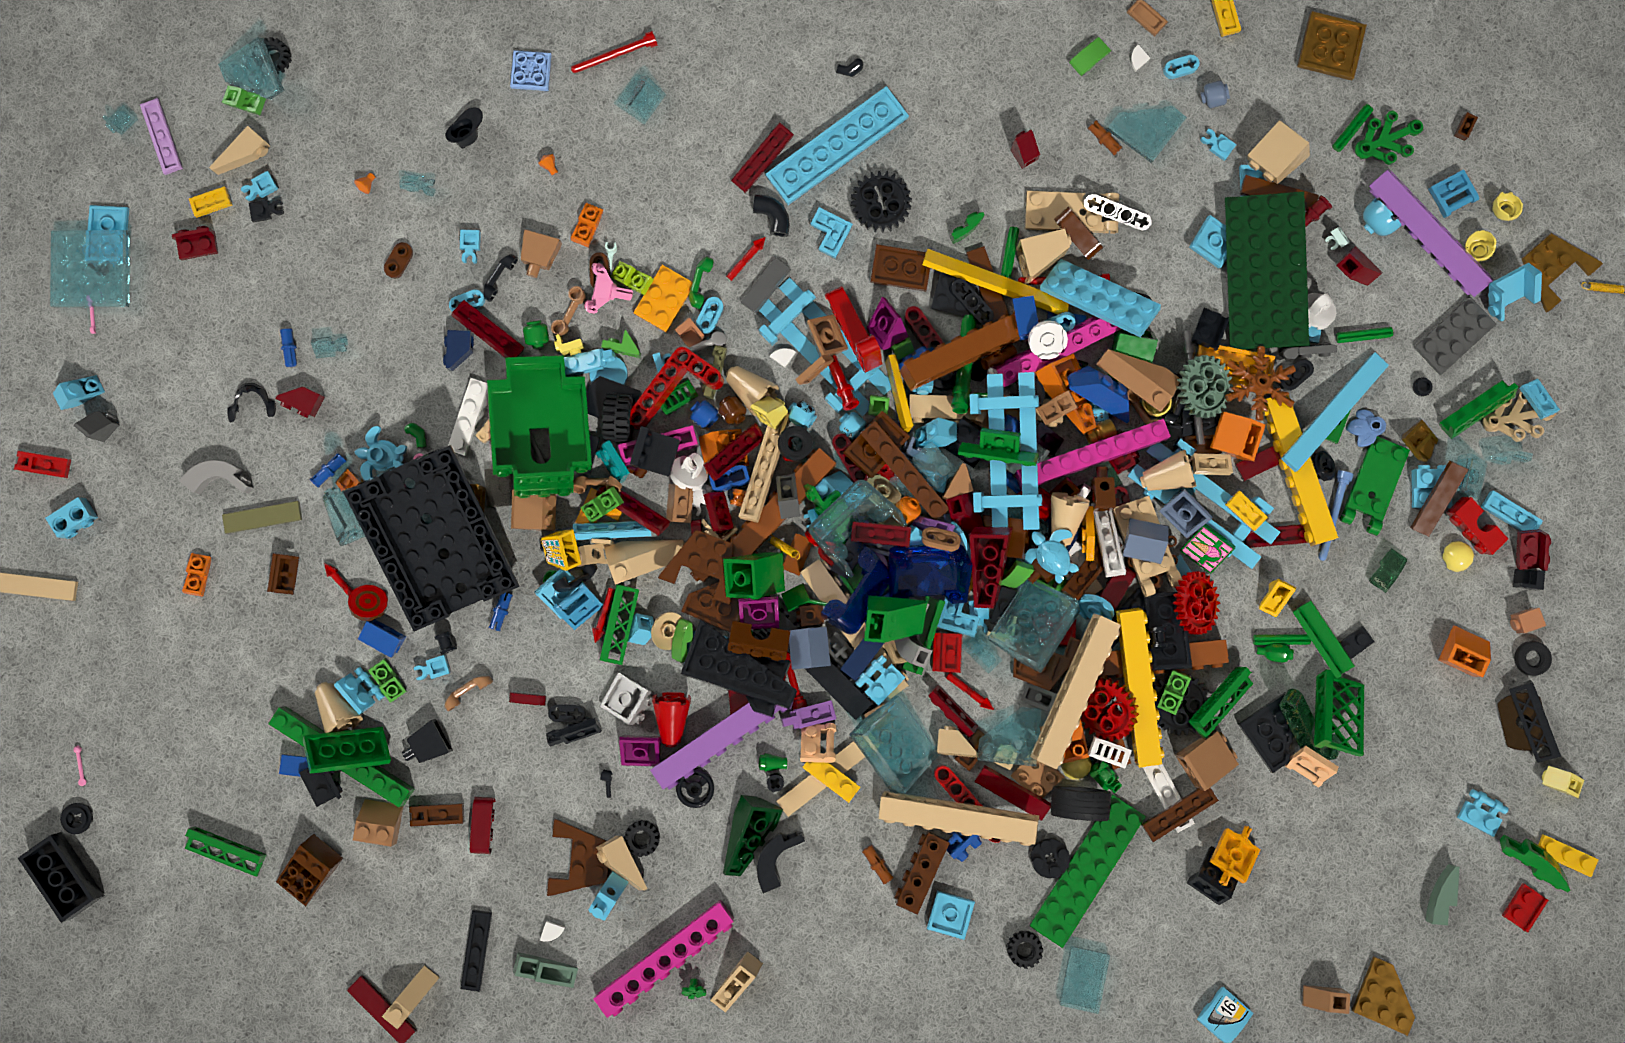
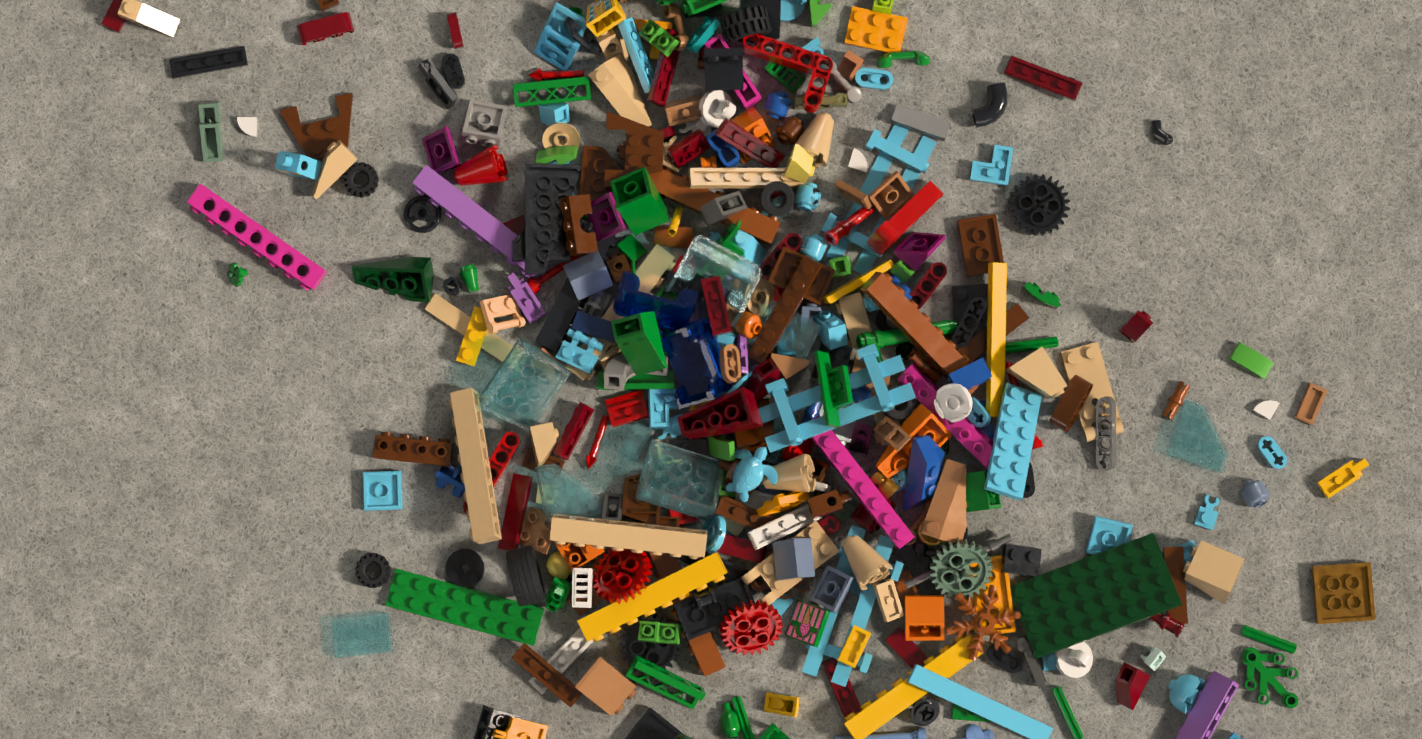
camera: 75 degrees right, 0 degrees up
black hand [600,769,613,798] -> none
tan slope [710,952,763,1013] -> none
red piece [726,237,766,281] -> none
black arch [757,831,805,893] -> none
medium azure plate [765,86,909,205] -> none
dark orange pin [862,845,894,885] -> none

